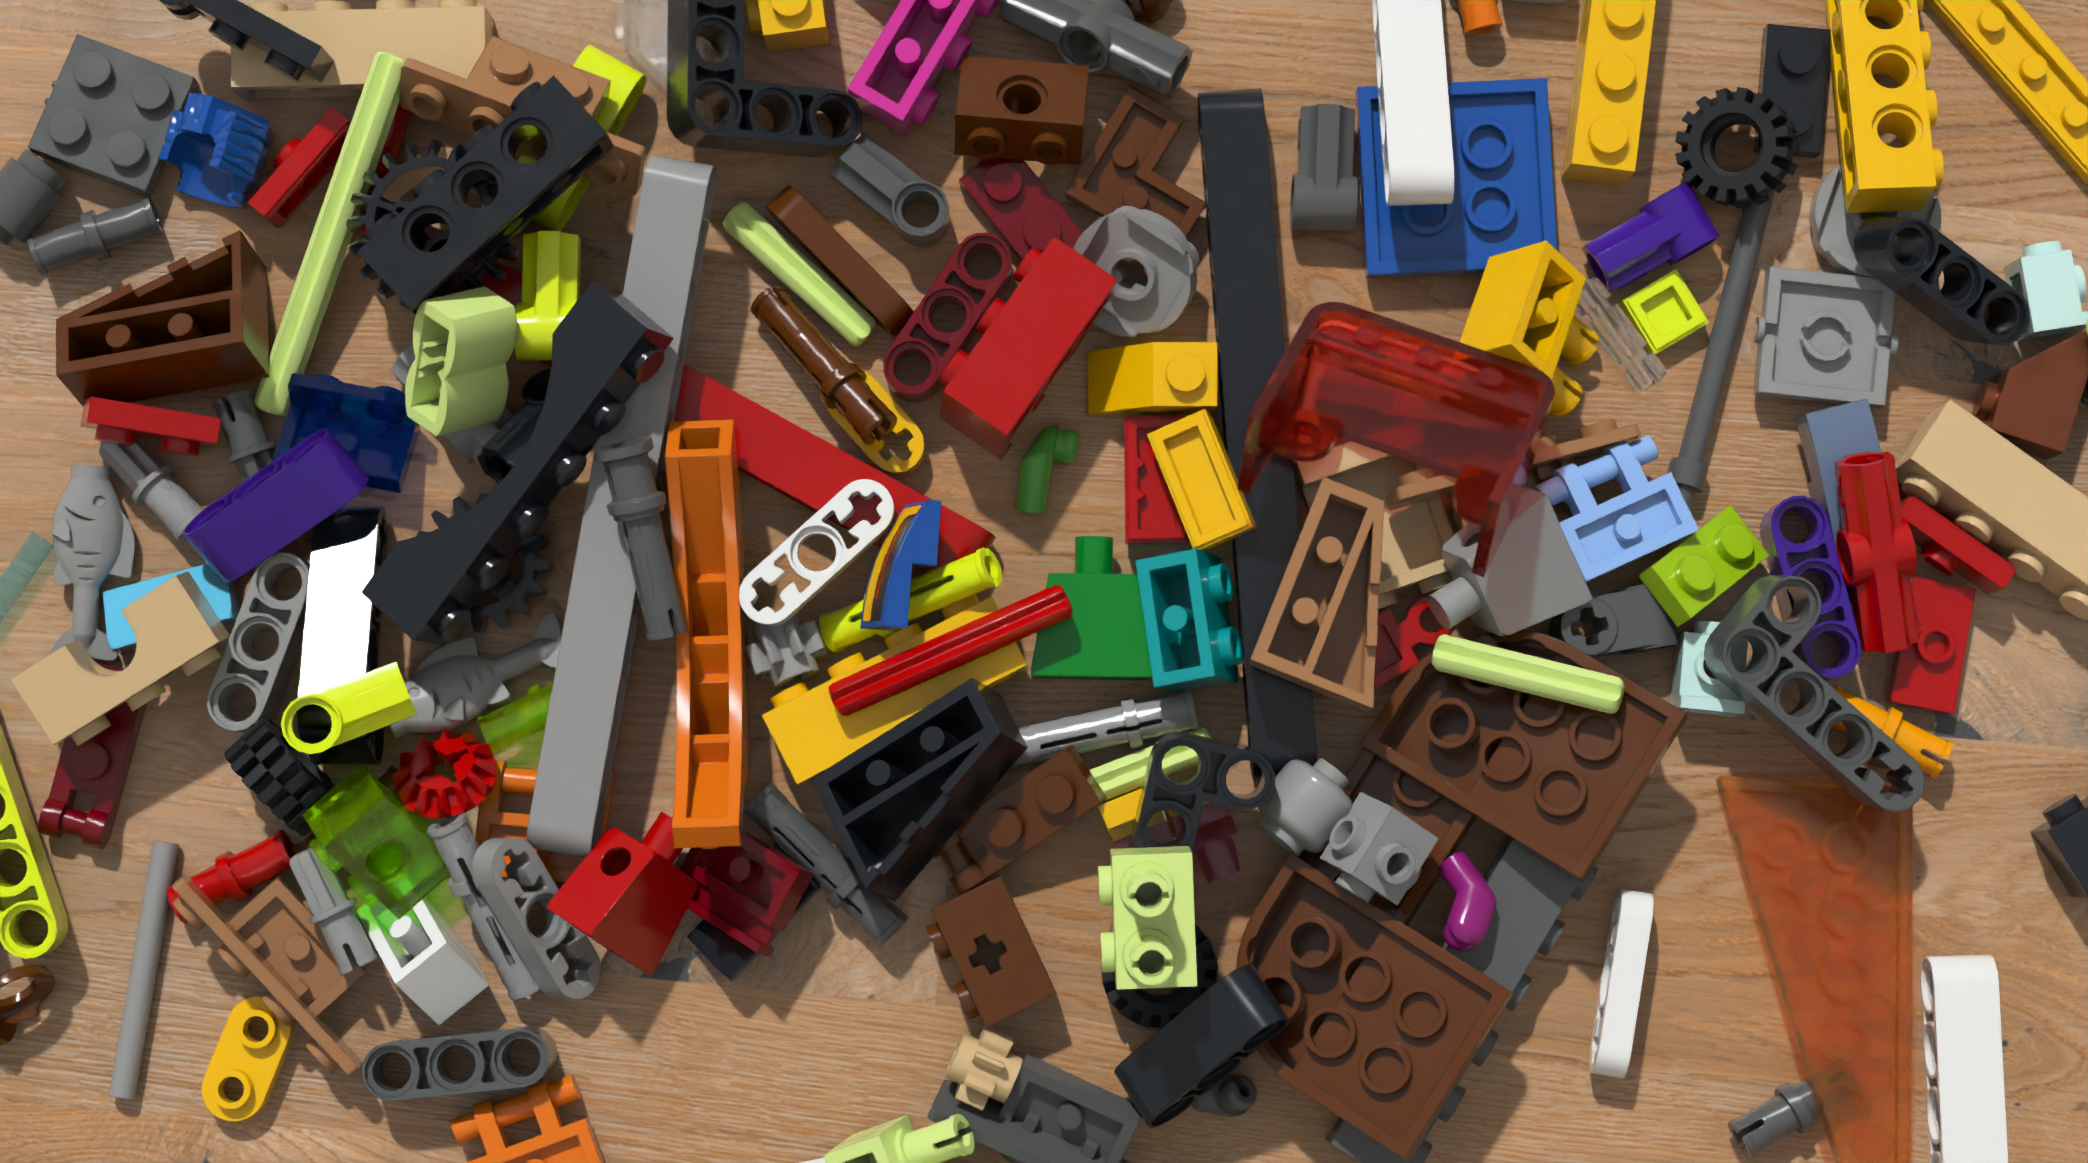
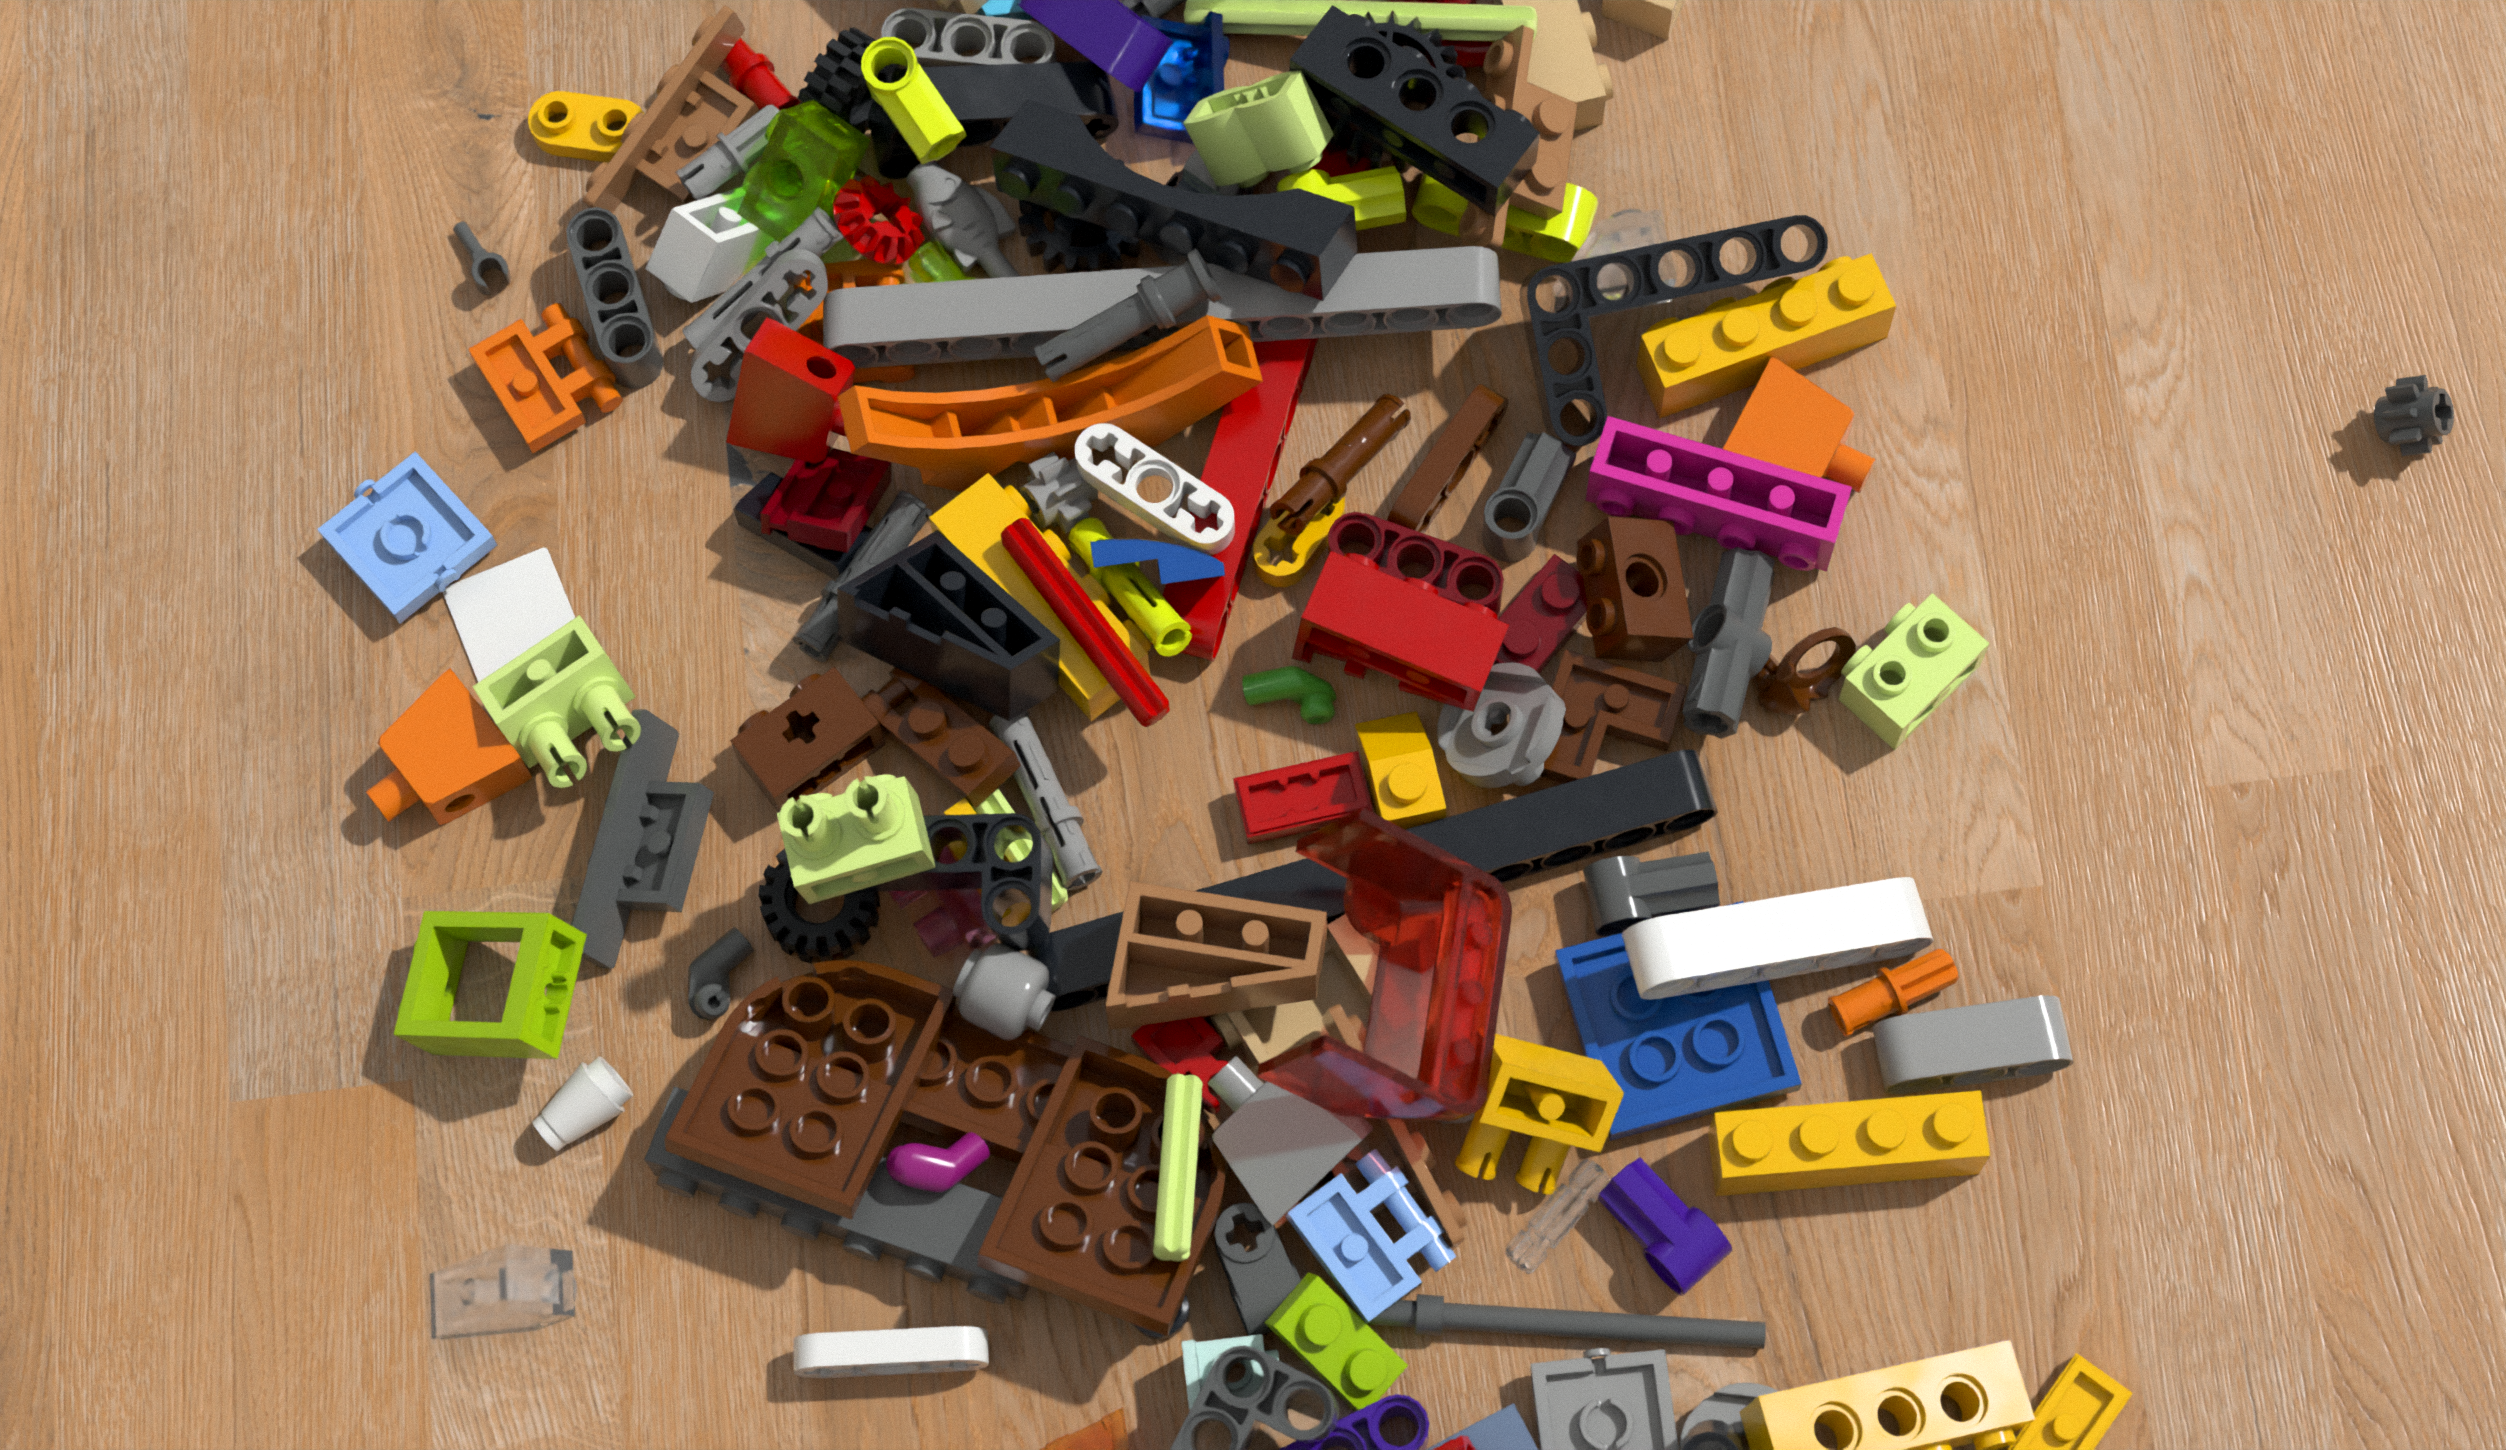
camera: 80 degrees right, 15 degrees down
light grey bar [109,841,179,1099] -> none
yellowish green axle [722,202,877,347] -> none
tan gear [944,1026,1023,1111] -> none
green torso [1031,536,1153,681] -> none
black beam [1114,964,1289,1128] -> none
teal brick [1135,549,1243,693] -> none
yellow tile [1147,409,1257,551] -> none
light grey brick [1320,792,1439,905] -> none
neon yellow tile [1619,269,1709,357] -> none
black tyre [1675,87,1800,208] -> none
black plate [1753,24,1831,158] -> none

